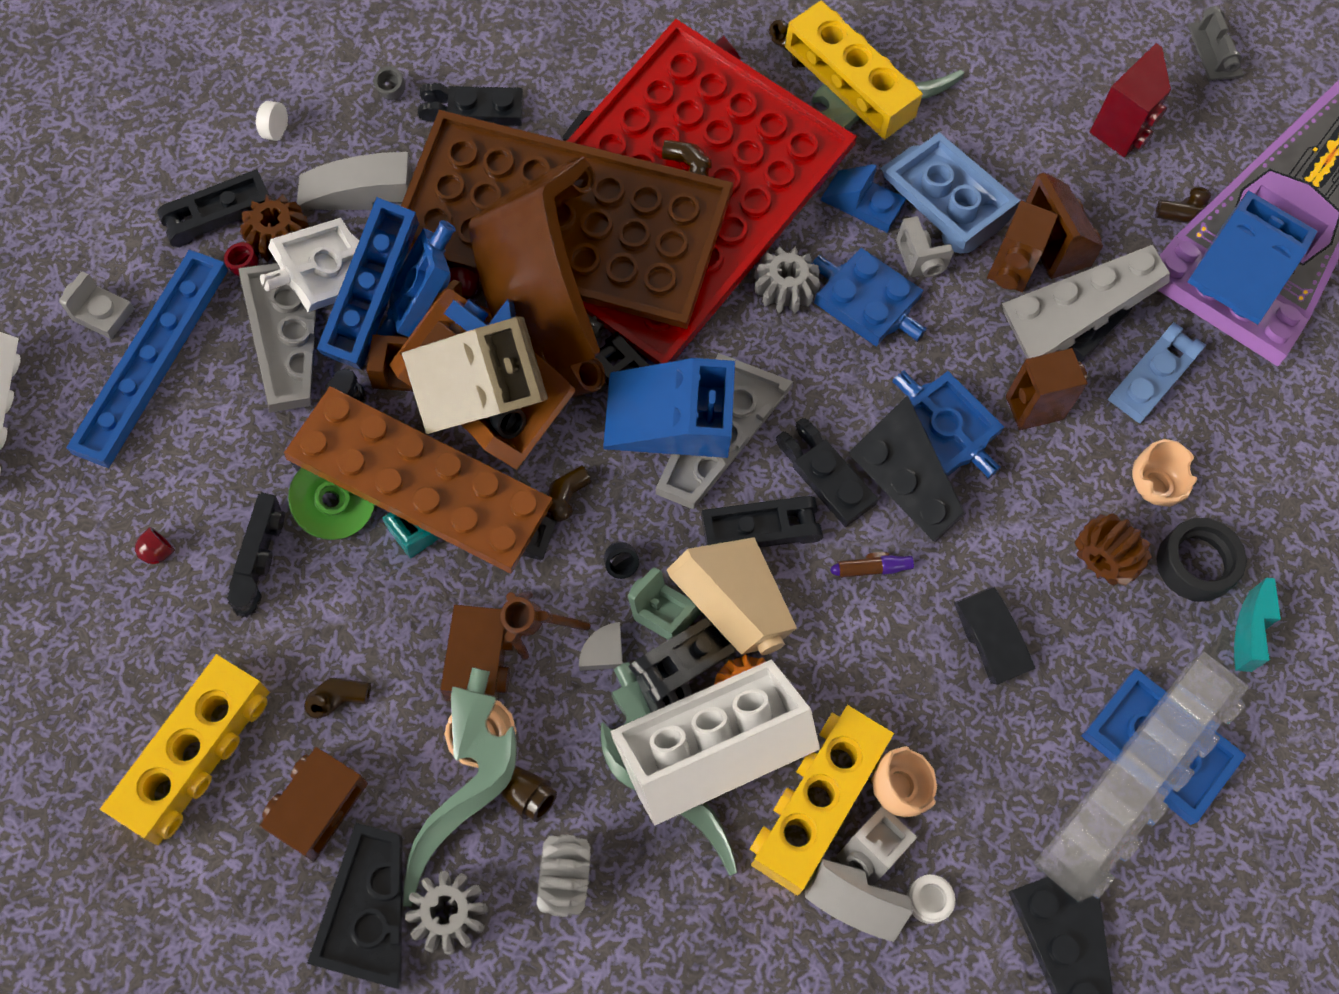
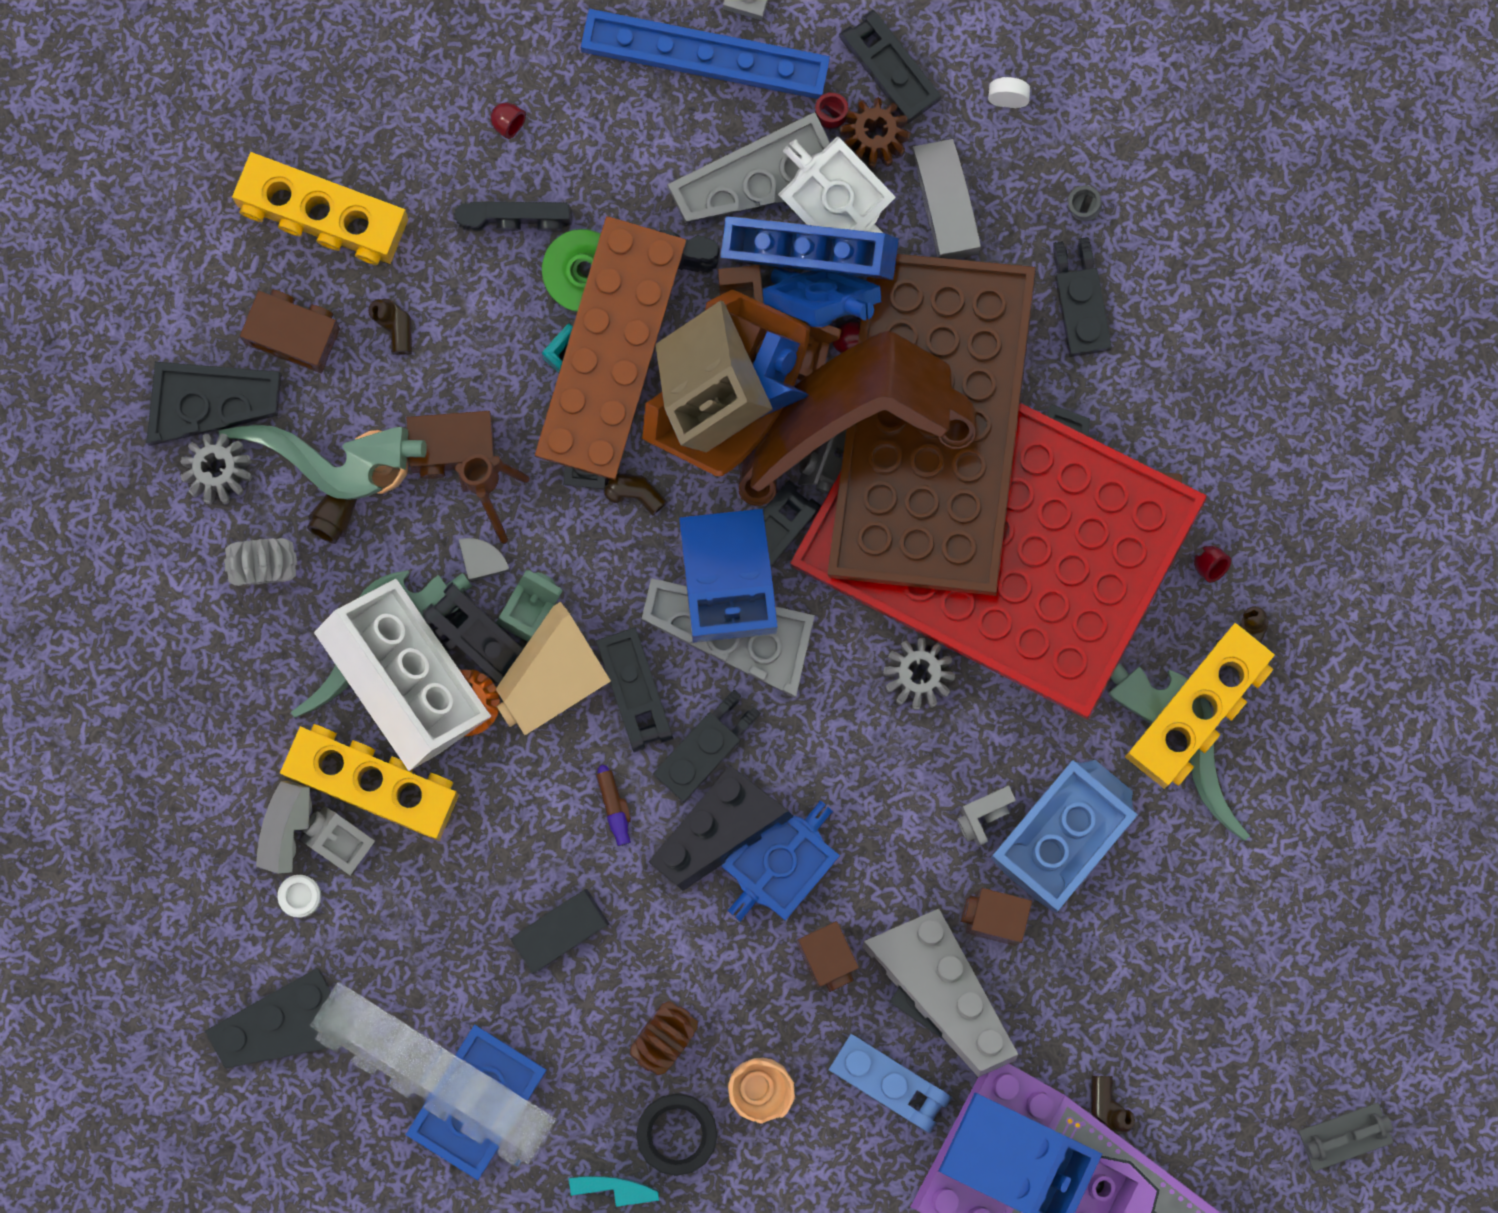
camera: 80 degrees right, 15 degrees up
black hinge [604,541,639,579] -> none
dark brown arm [662,139,712,176] -> none
blue plate [812,248,927,347] -> none
blue slope [821,164,906,233] -> none
light nougat hair [871,746,937,817] -> none
reddish brown slope [1026,172,1103,279] -> none
dark red slope [1089,43,1171,158] -> none

